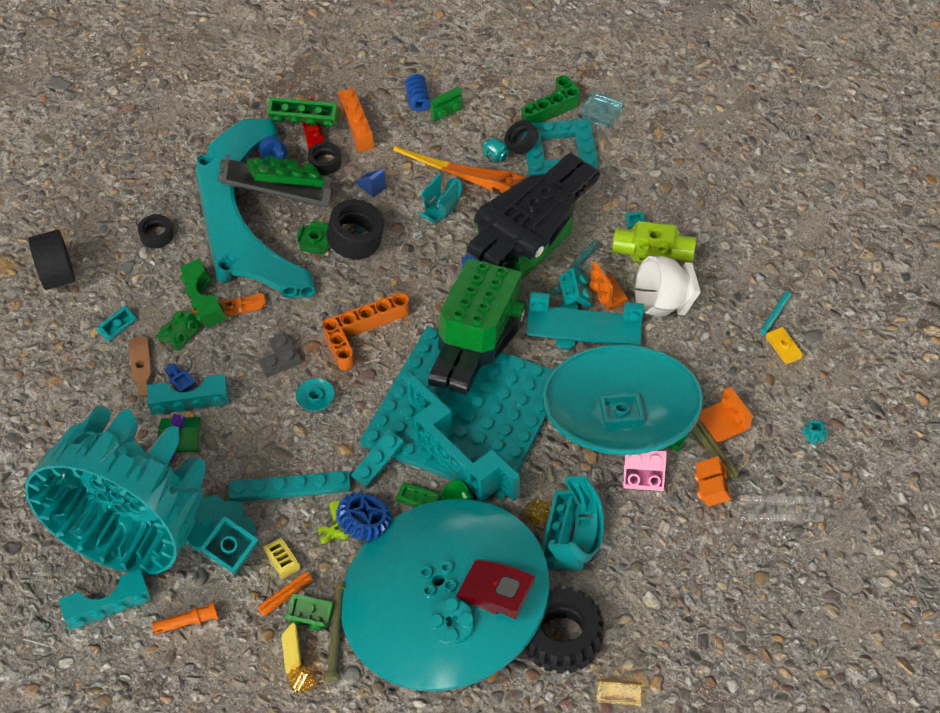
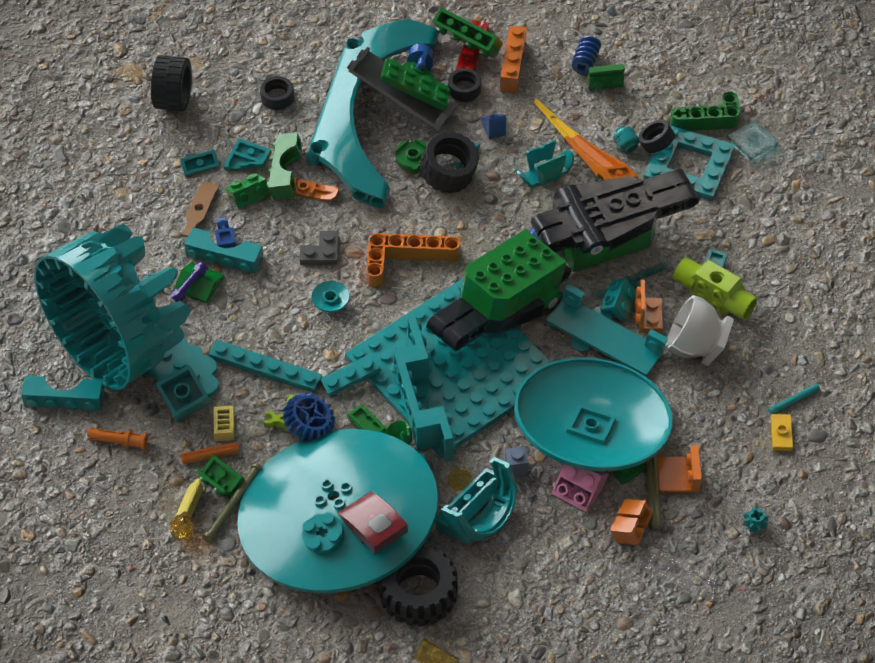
camera: 25 degrees right, 0 degrees up
none -> teal wing [223,138,272,171]
none -> sand blue brick [505,446,529,478]

